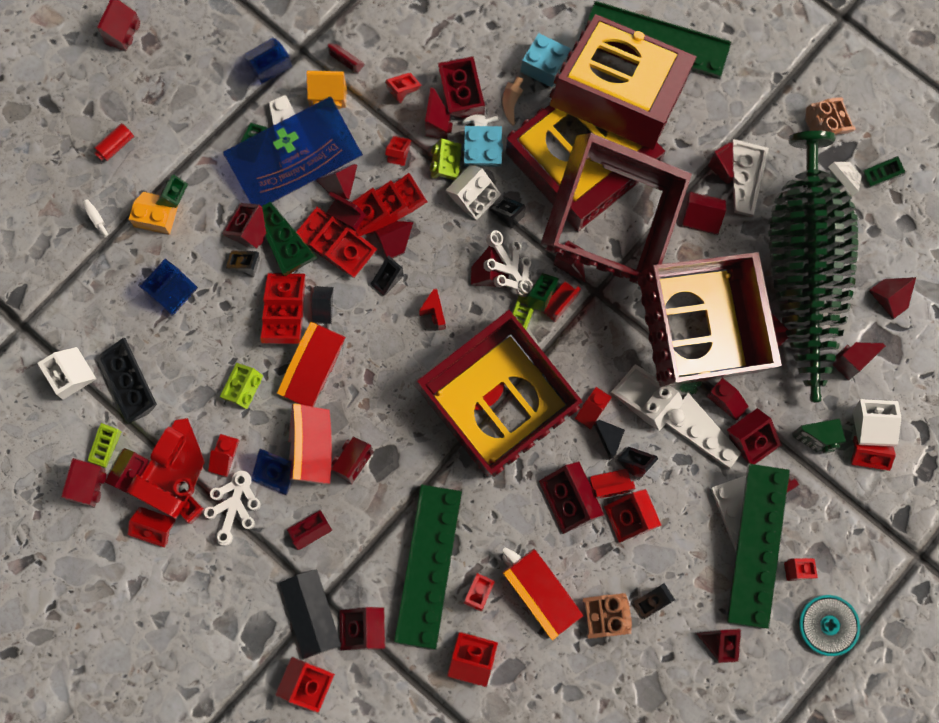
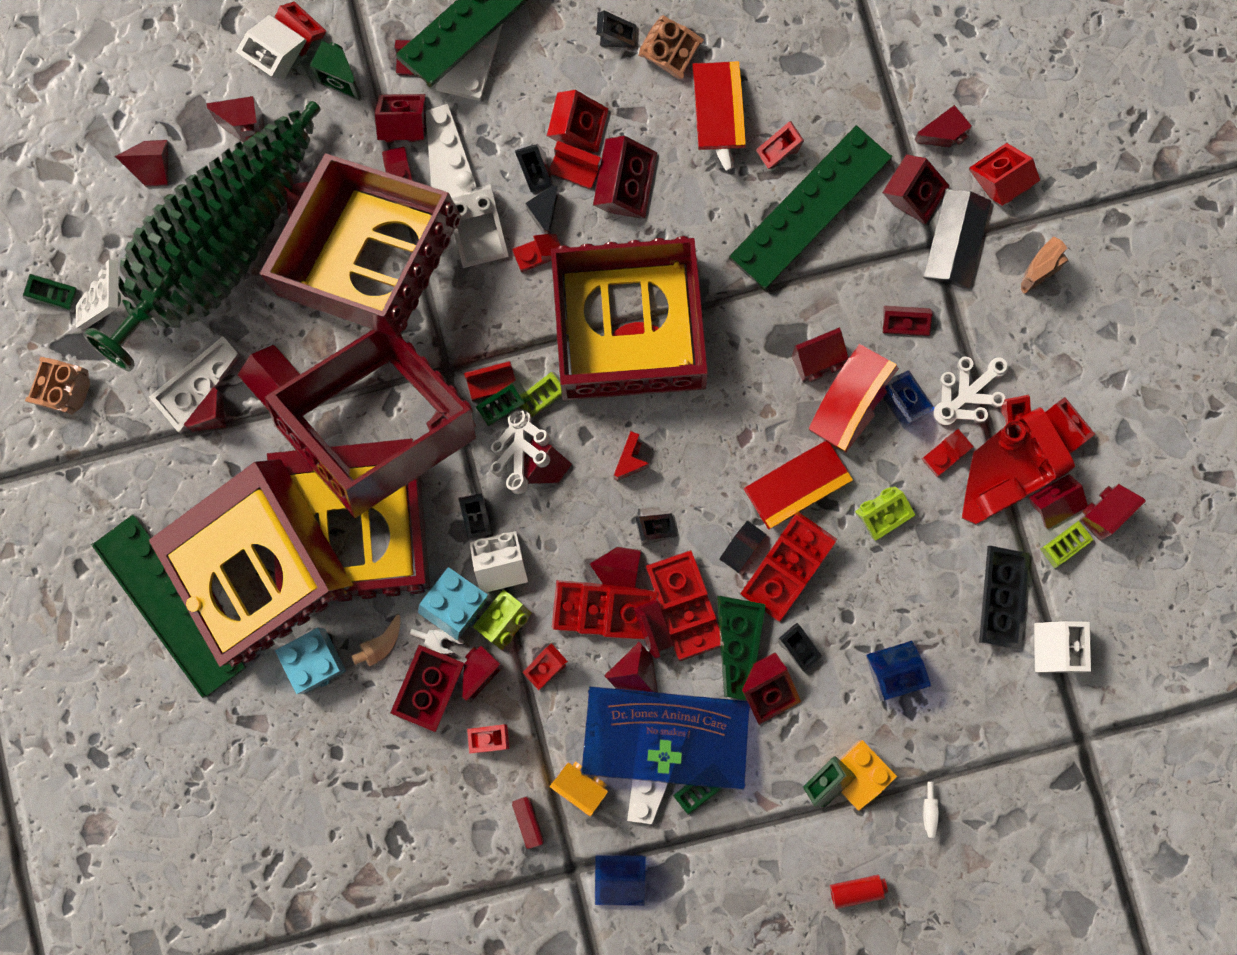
camera: 140 degrees left, 5 degrees up
red slope [447,632,498,687] -> none
none -> dark red slope [914,105,972,148]
none -> nougat slope [1021,237,1069,294]

